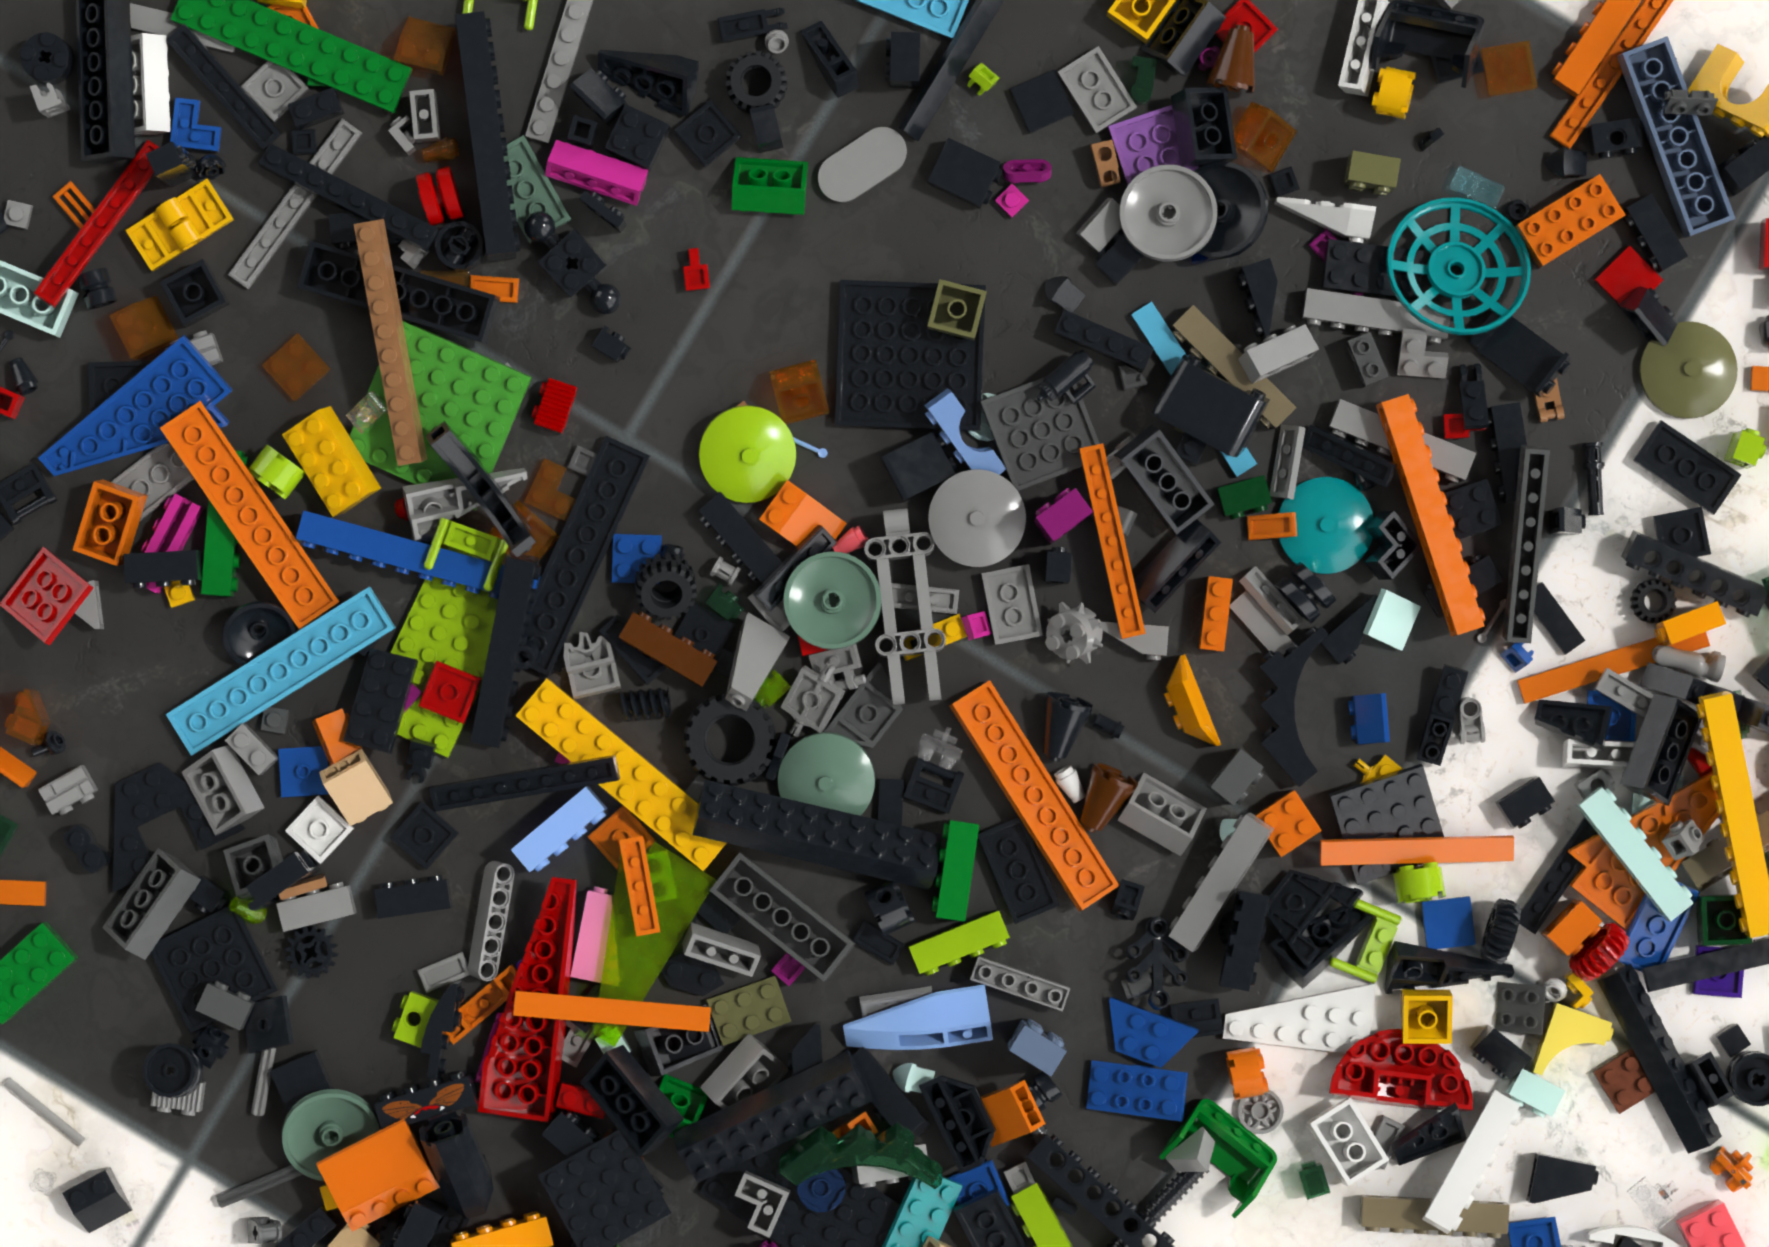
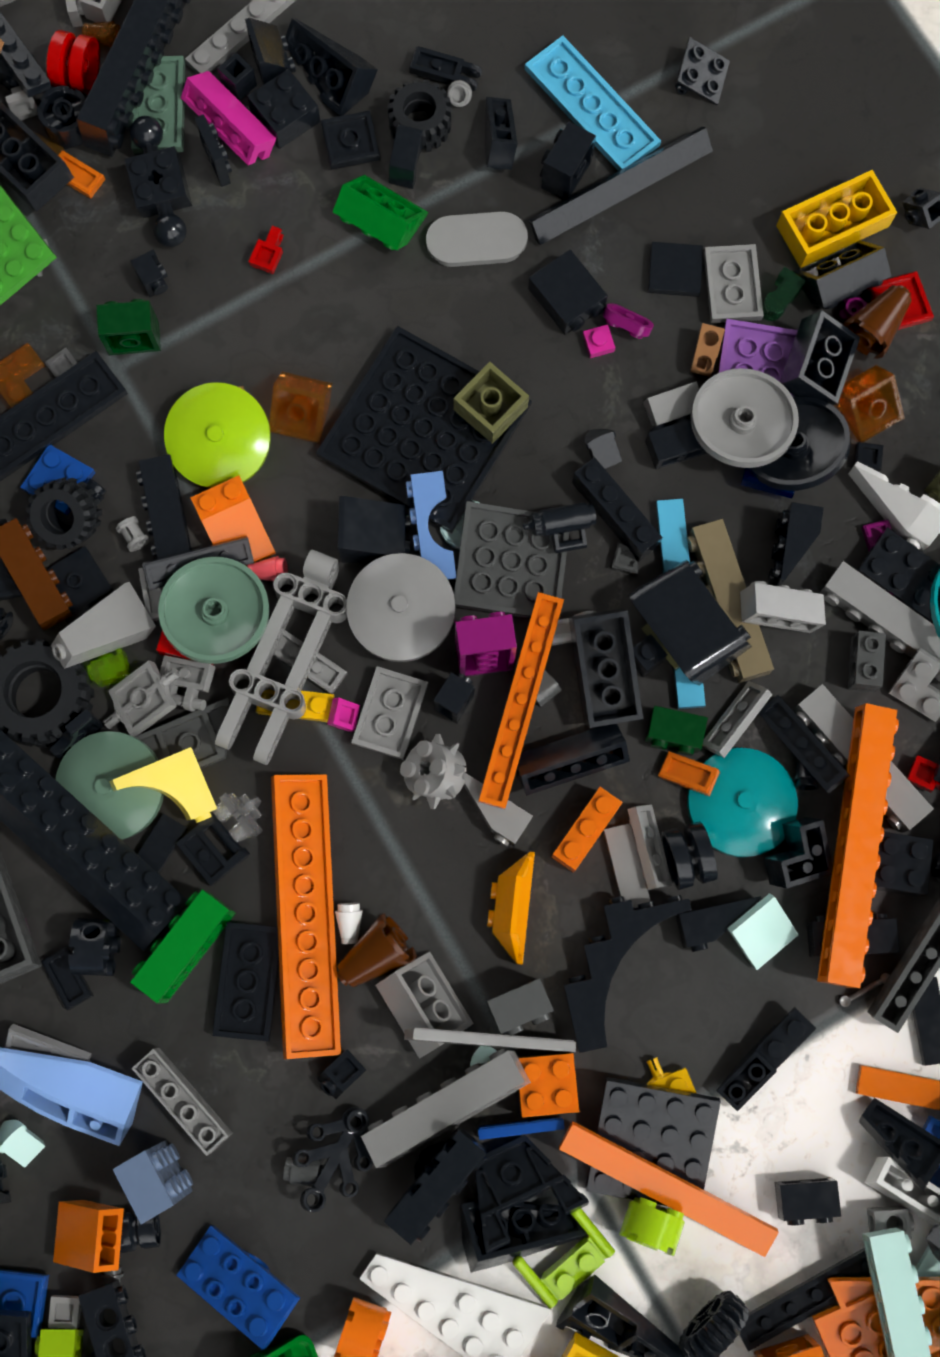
camera: 20 degrees right, 10 degrees down
red brick [531,378,578,434] -> none
clear green brick [705,584,744,621] -> none
light blue hinge [793,437,827,458] -> none
lime brick [909,910,1010,976] -> none
black wedge [919,1075,996,1174] -> none
lime tile [967,63,1000,95] -> none
black cone [1043,692,1093,762] -> none
black pin [1092,713,1125,739] -> none
blue wing [1109,997,1199,1068] -> none
black plate [1170,998,1224,1038] -> none
blue slope [1348,693,1390,744] -> none
blue tile [1421,896,1476,949] -> none
light grey piece [1457,697,1485,745] -> none
blue tile [1500,642,1534,673] -> none
none -> dark green brick [96,299,161,356]
none -> light yellow arch [109,747,217,823]
none -> light grey tile [404,1028,576,1052]
none -> blue tile [478,1116,565,1140]

